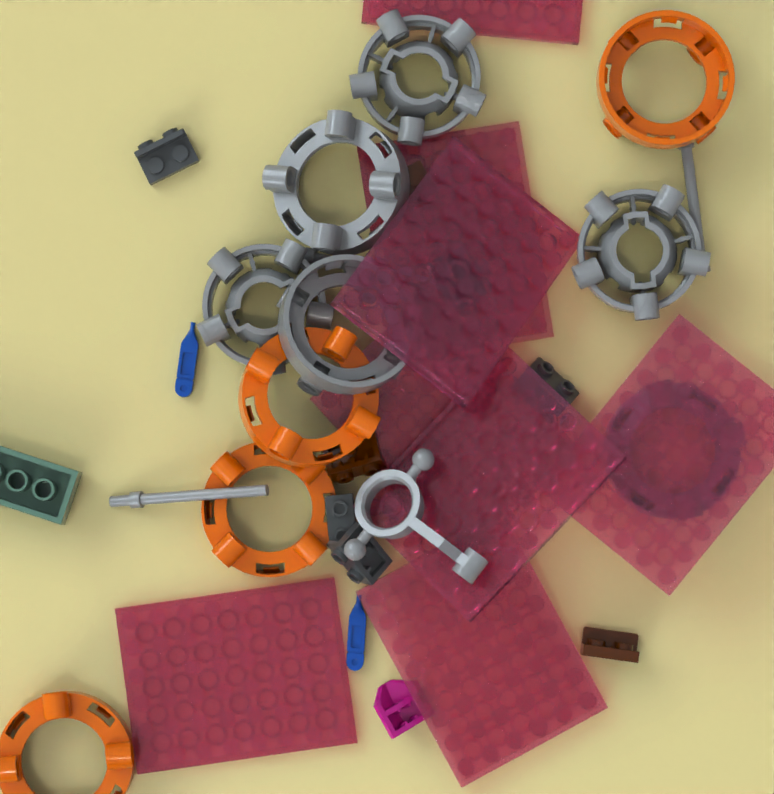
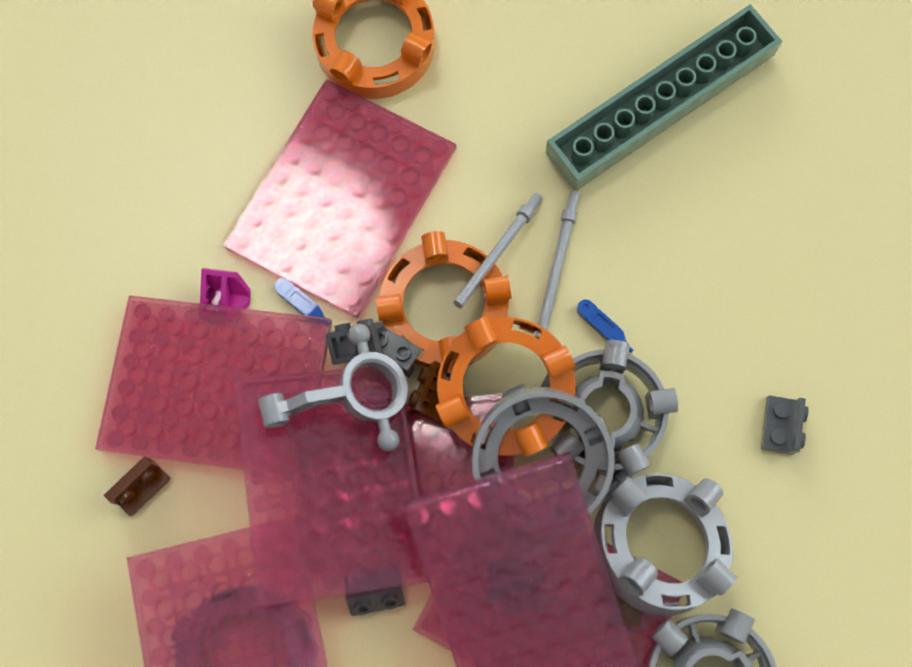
camera: 135 degrees right, 10 degrees down
none -> light grey bar [535,191,580,339]

